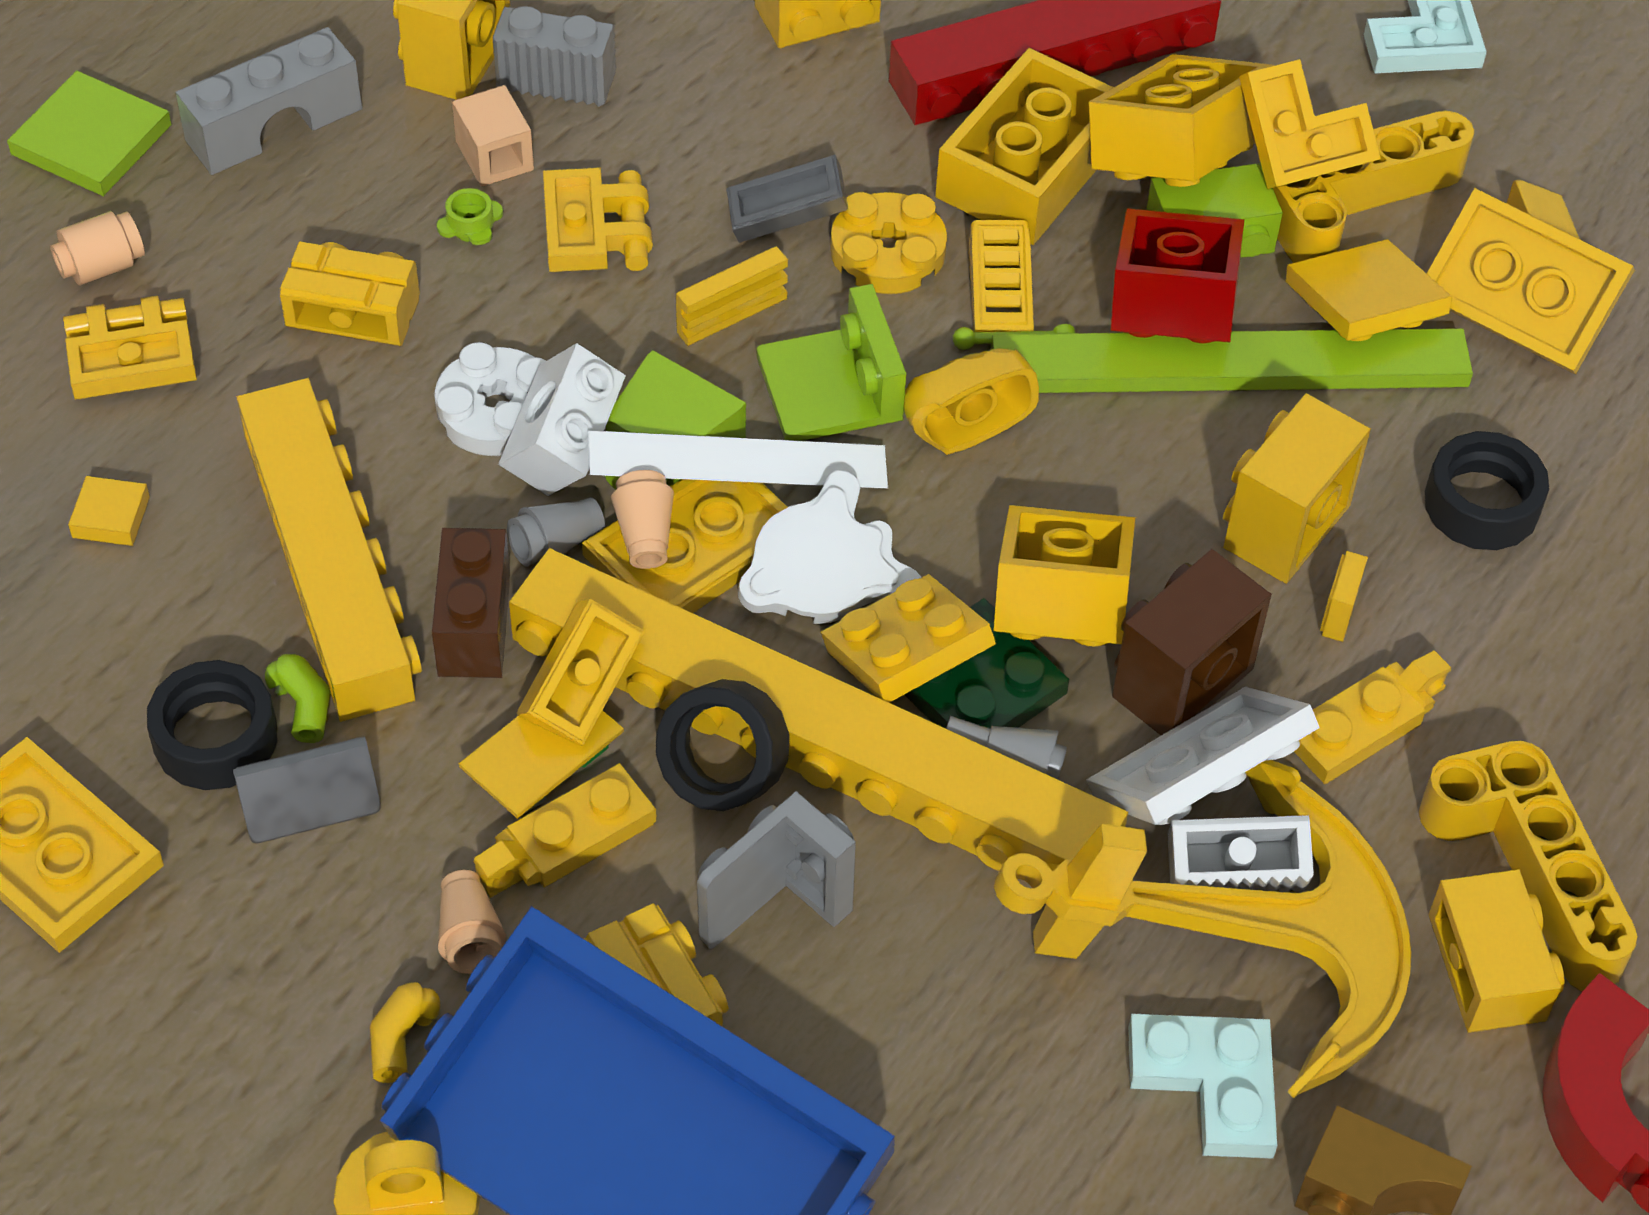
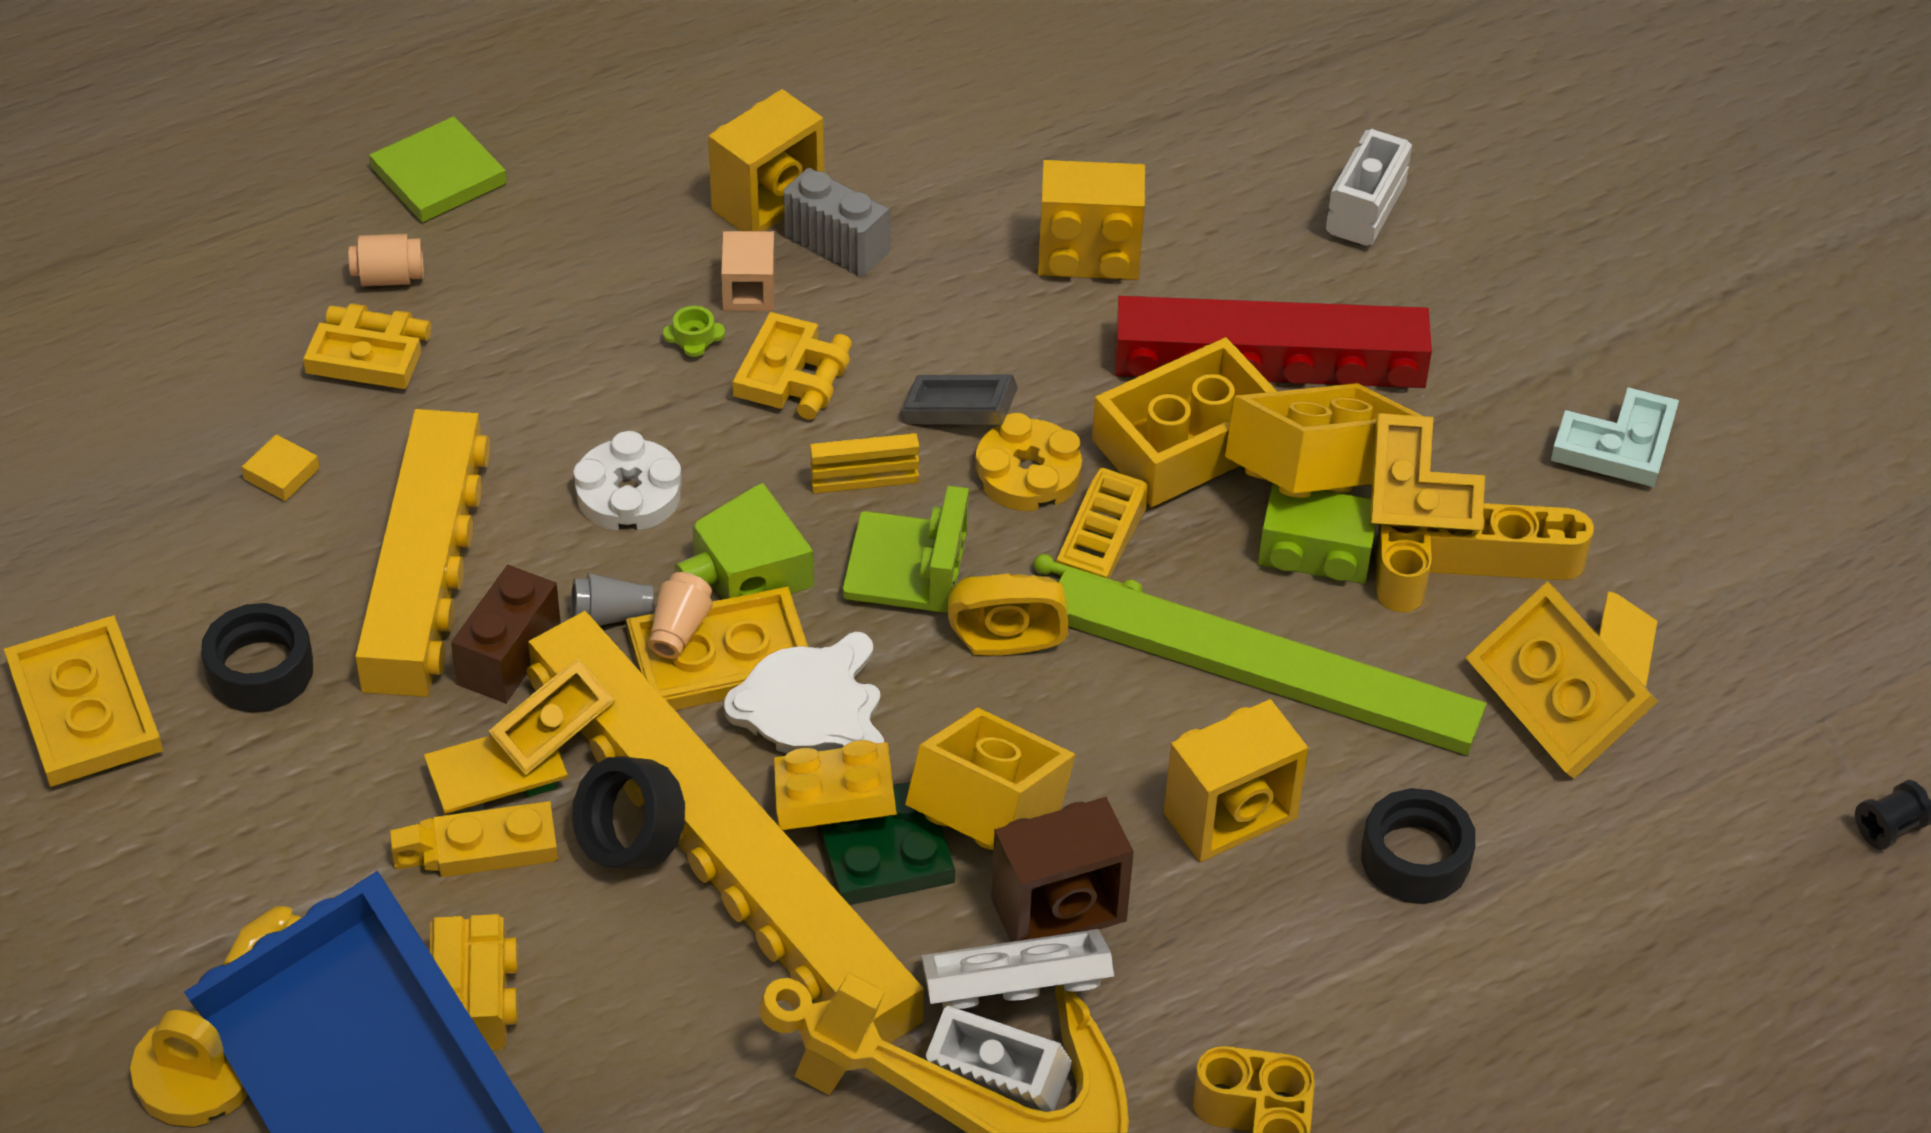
camera: 25 degrees right, 5 degrees down
light grey arch [176,27,362,175] -> none
flat silver slope [233,737,381,843] -> none
lime arm [264,654,331,743] -> none
yellow brick [280,241,420,346] -> none
light nougat cone [438,870,506,974] -> none
white brick [498,343,626,496] -> none
white sticker [588,430,888,489] -> none
light grey bracket [697,791,856,949] -> none
light grey cone [946,716,1067,779] -> none
red brick [1110,208,1245,343] -> none
yellow tile [1286,239,1452,341] -> none
yellow hinge [1294,650,1451,784] -> none
yellow tile [1320,551,1368,642] -> none

